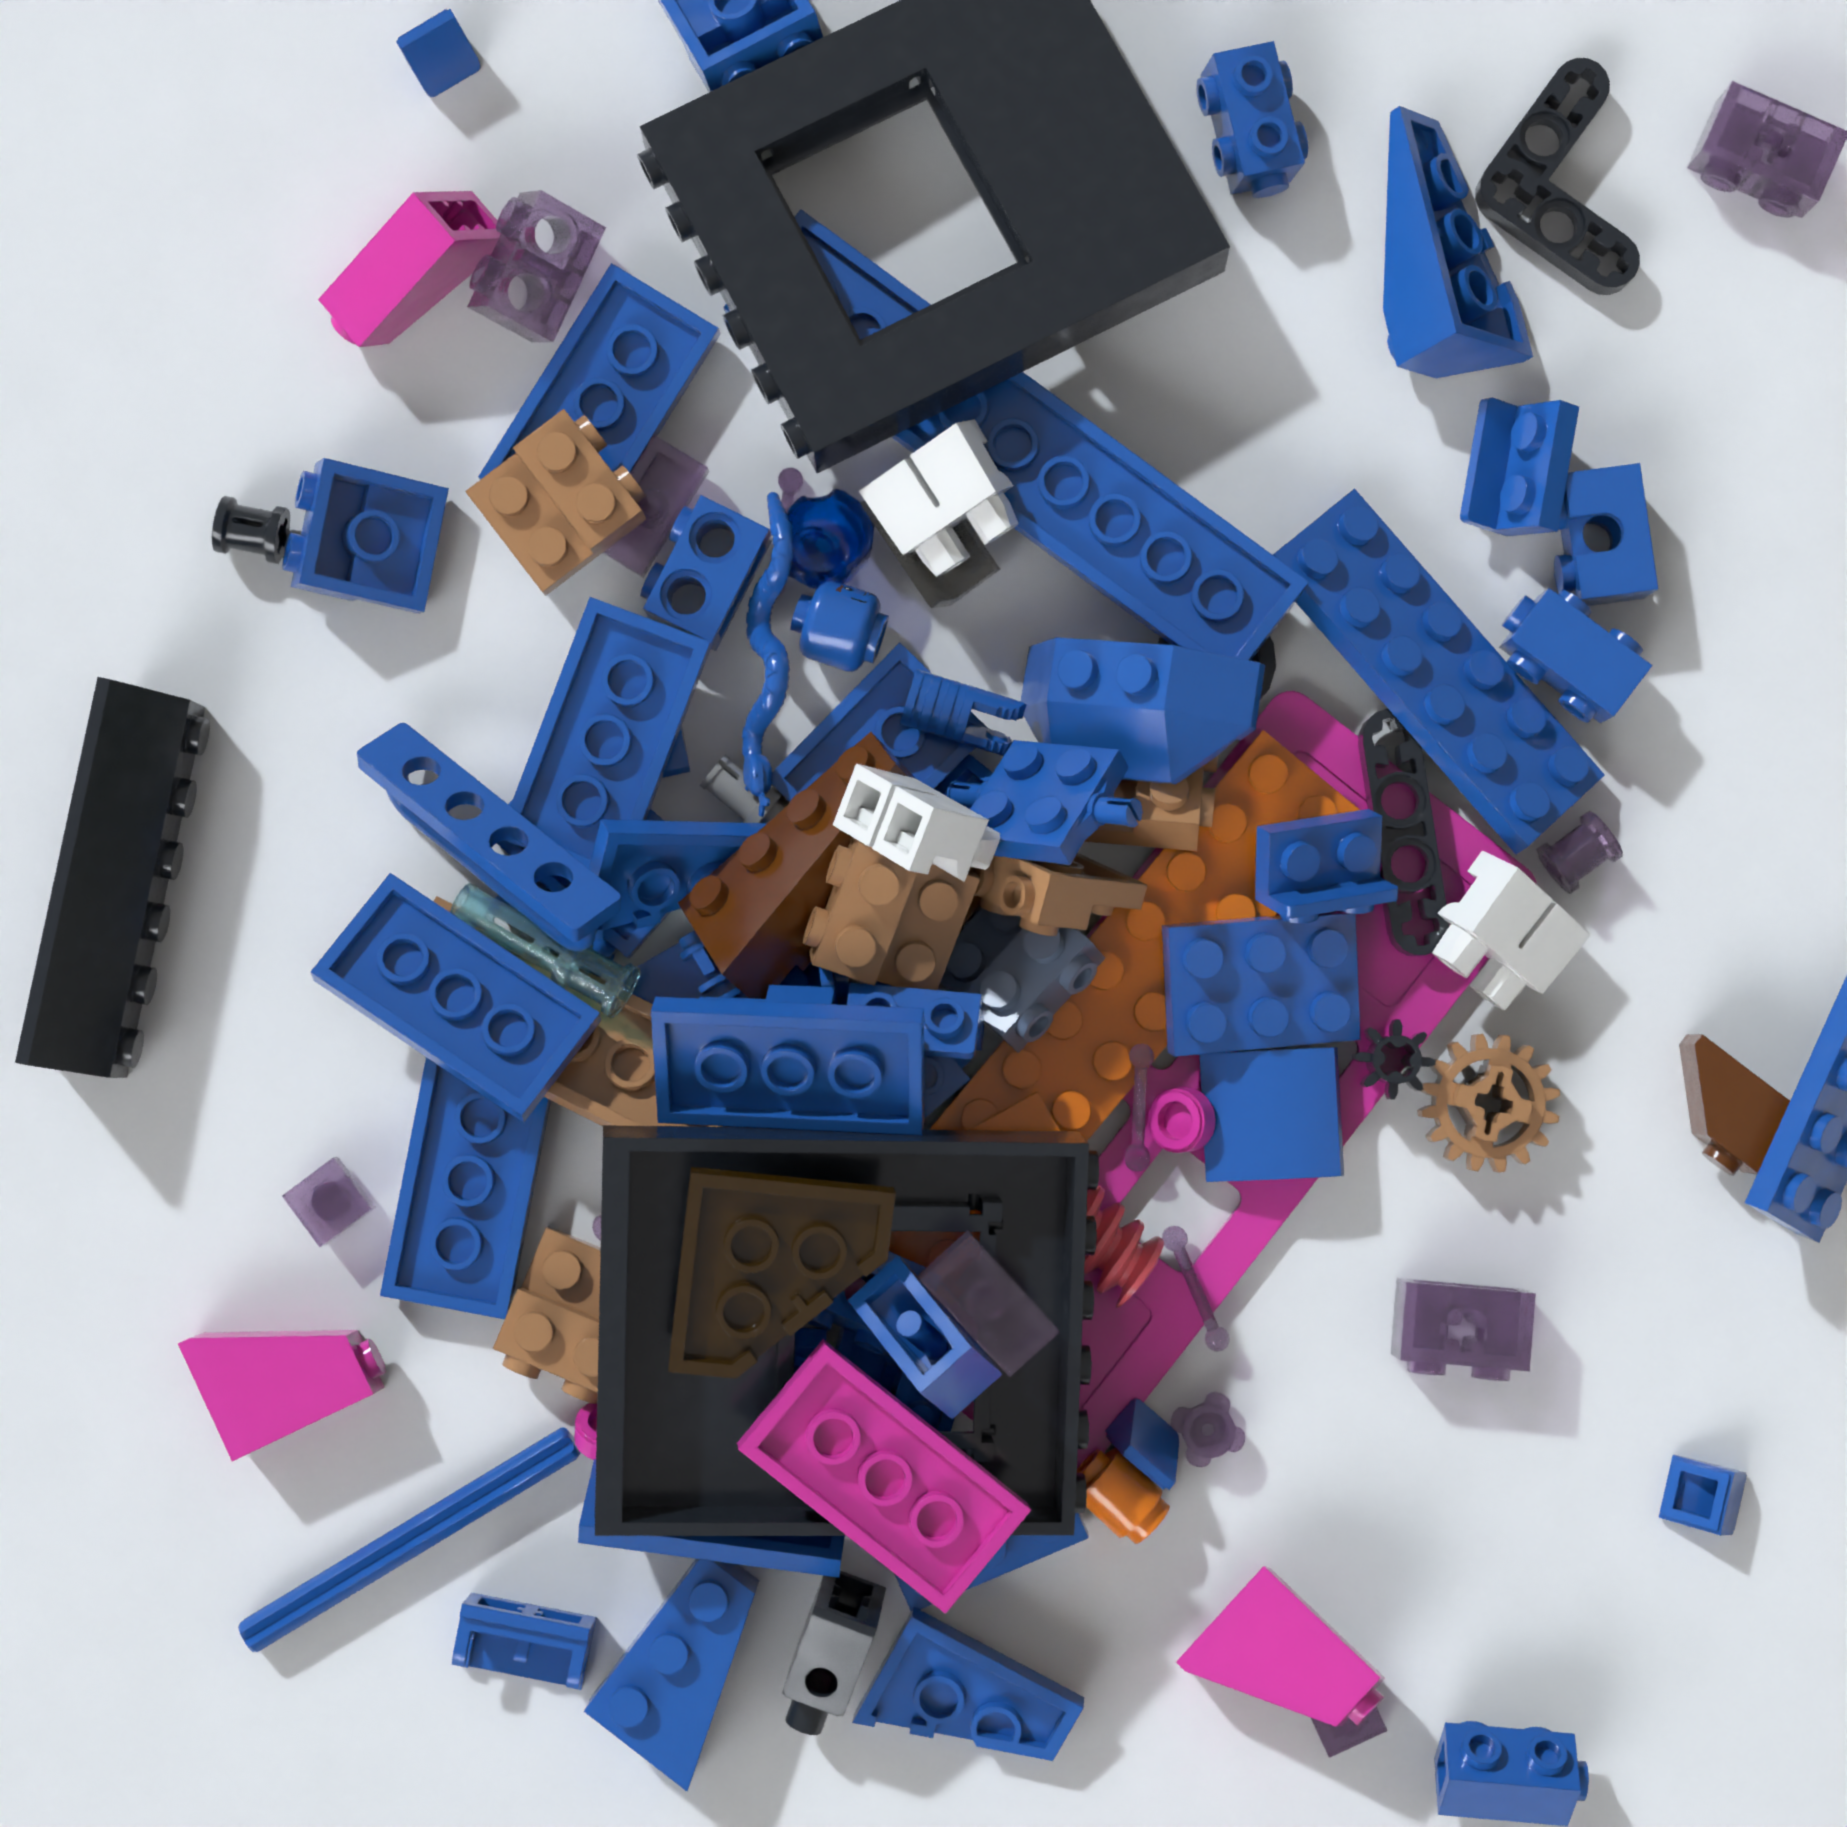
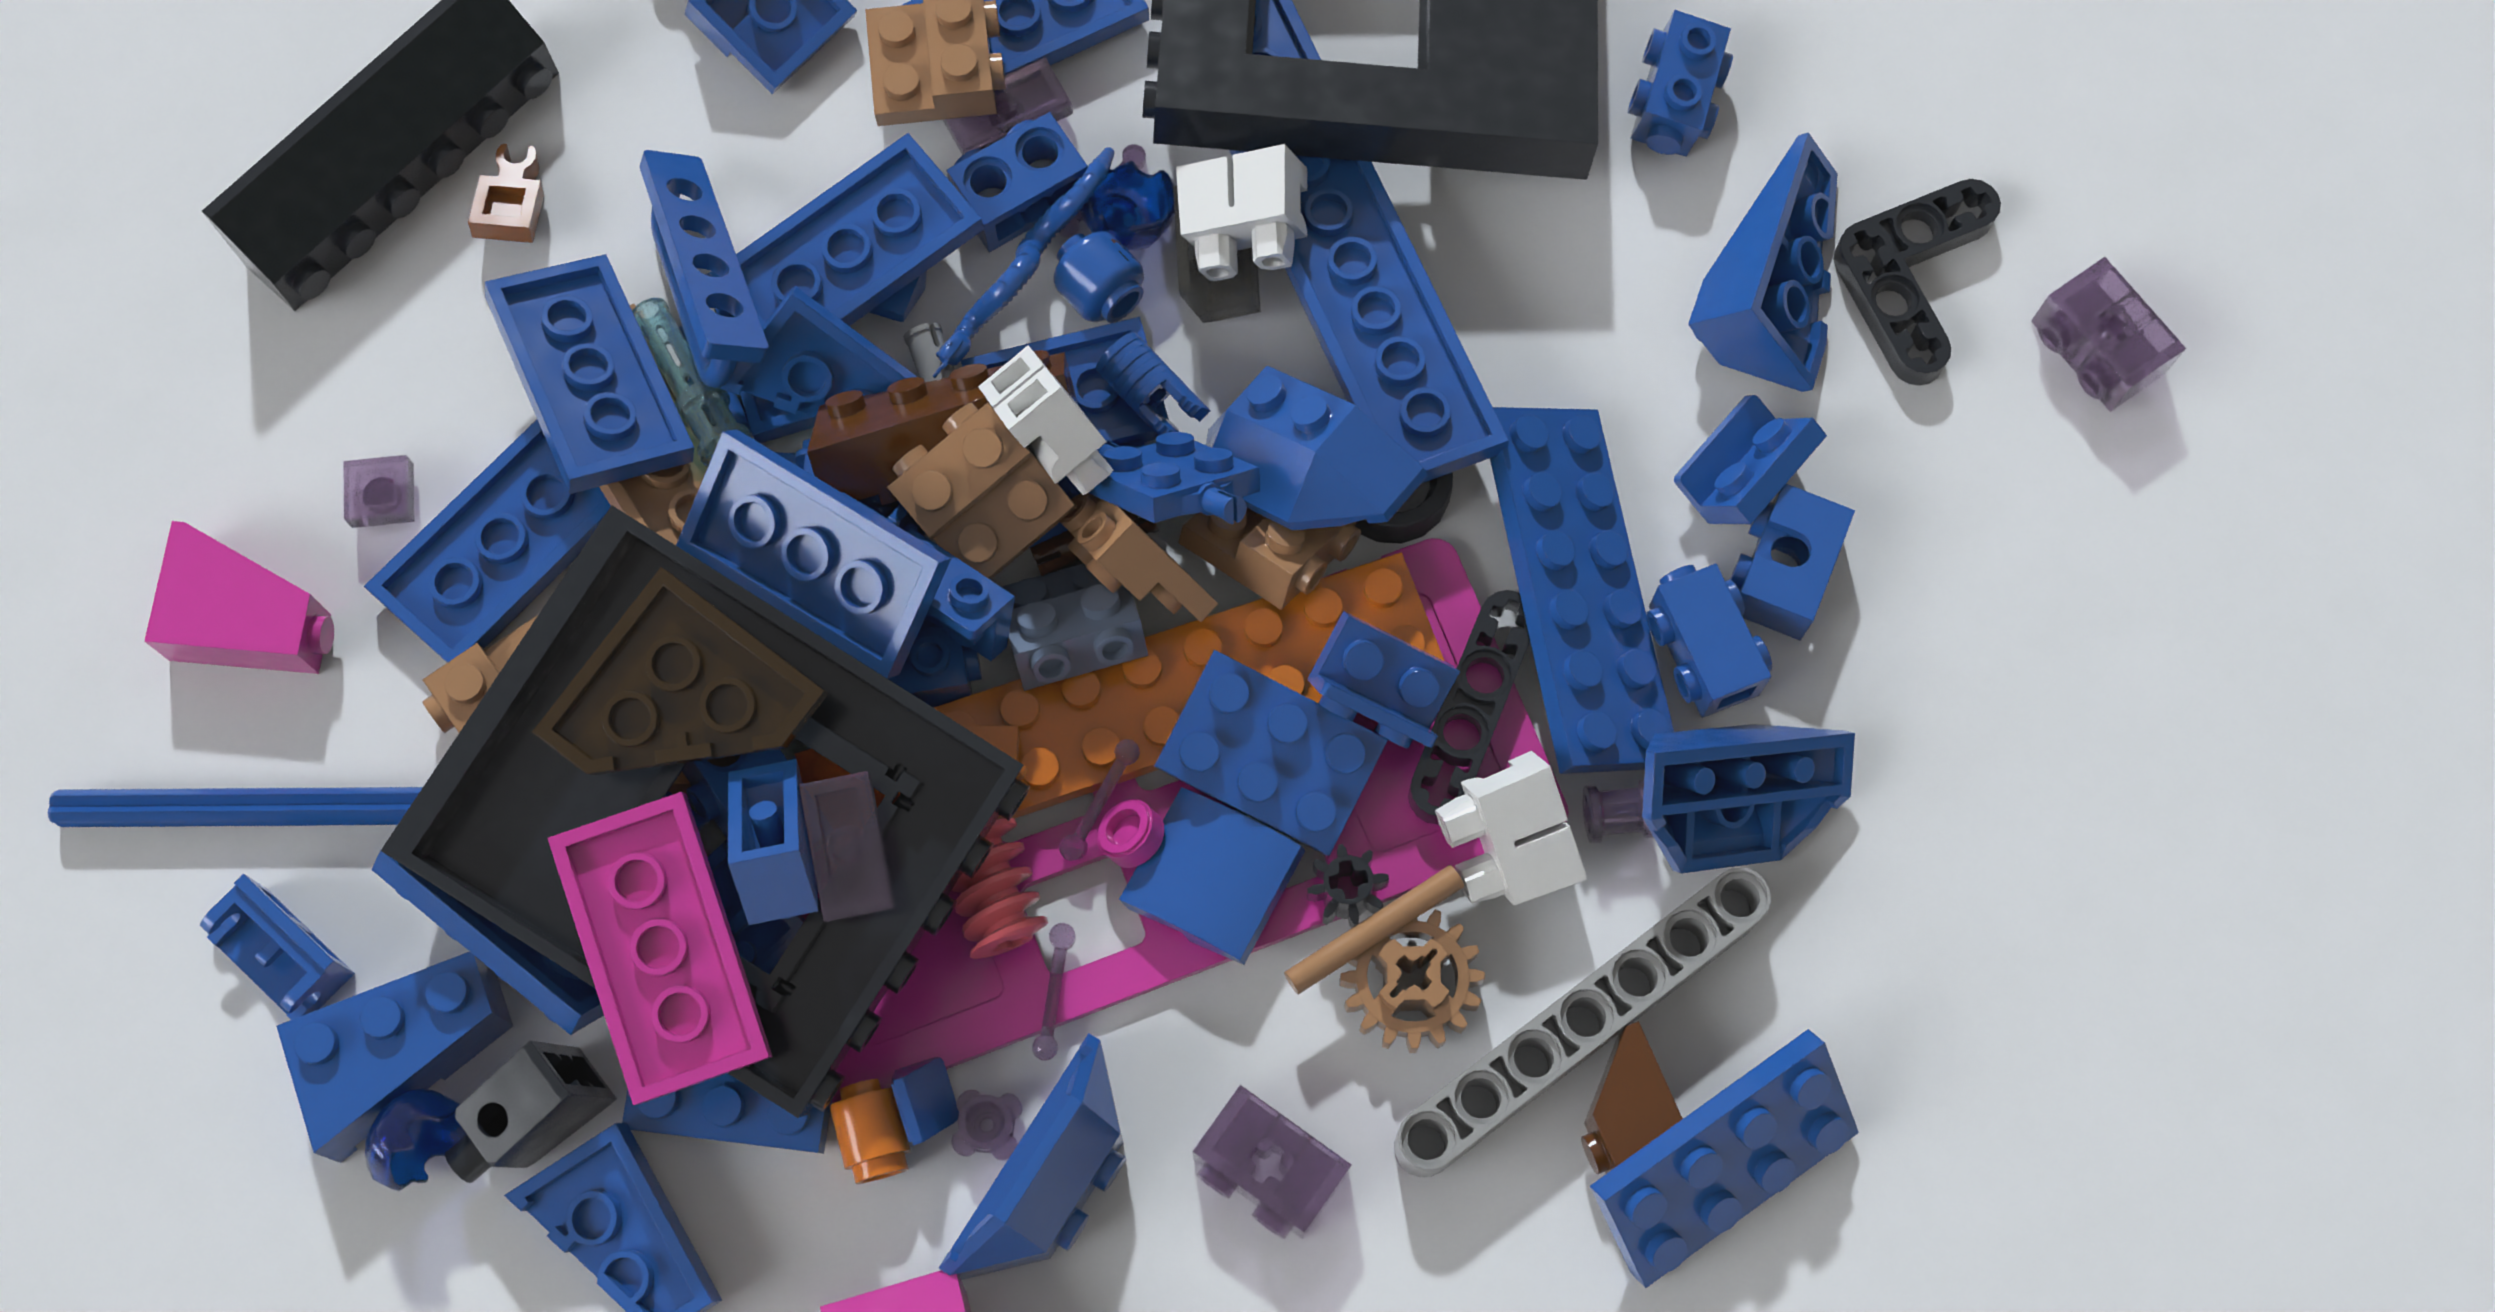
camera: 25 degrees right, 15 degrees down
none -> clear blue hair [365,1088,466,1191]
none -> plate [468,144,544,243]
none -> blue wedge [938,1033,1126,1280]
none -> medium nougat bar [1284,865,1464,995]
none -> light grey beam [1394,868,1771,1177]
none -> blue wedge [1642,724,1855,874]

